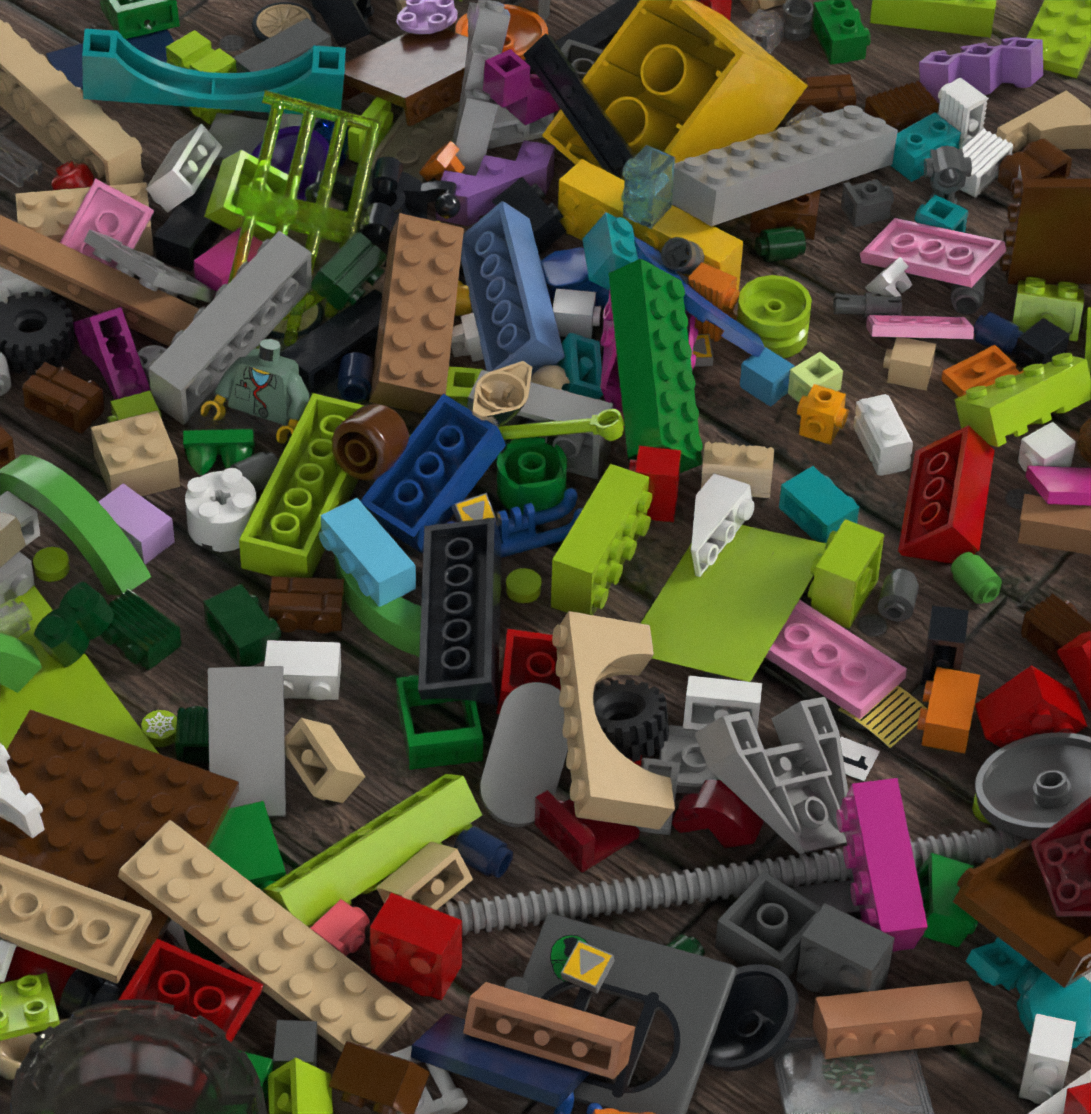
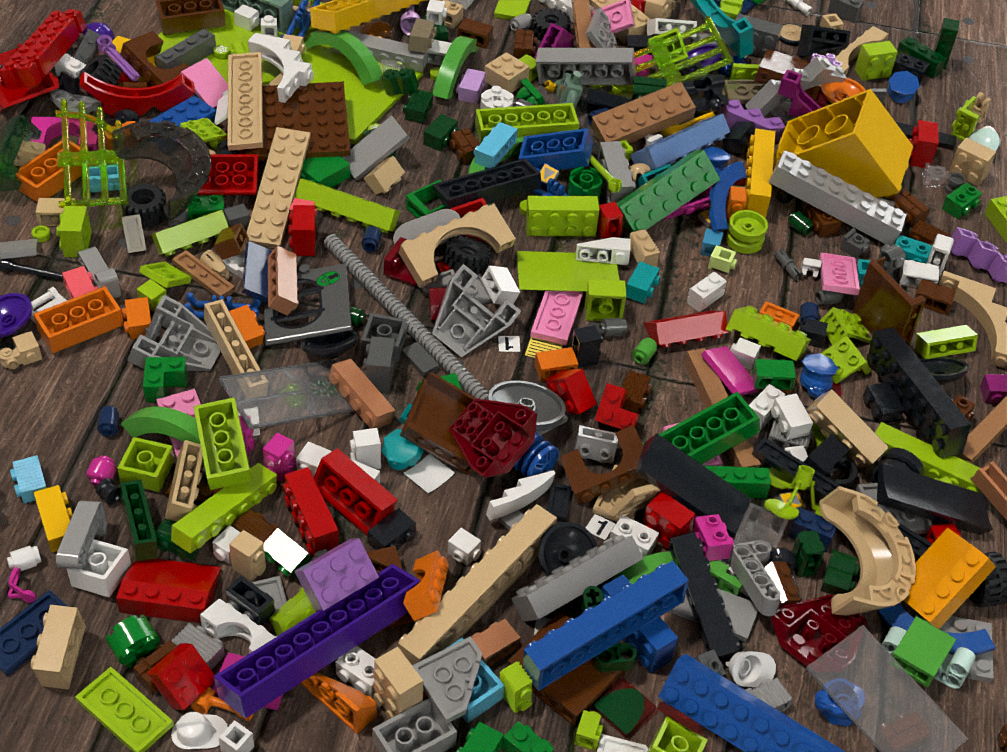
camera: 60 degrees right, 0 degrees up
white brick [264,640,341,700] -> none
reddish brown head [331,403,409,481] -> none
tan brick [376,842,473,910] -> none
orange tile [419,140,465,182] -> none
tan hat [472,361,533,427] -> none
black tile [523,33,651,188] -> none
tile [561,940,615,993] -> none
teal brick [582,212,638,290] -> none
clear light blue brick [621,145,675,229] -> none
dark grey wheel [661,237,704,275] -> none
light orange brick [797,384,849,445] -> none
dark pink brick [836,778,928,952] -> none
bright pink tile [866,315,974,339] -> none
tan brick [883,337,936,391] -> none

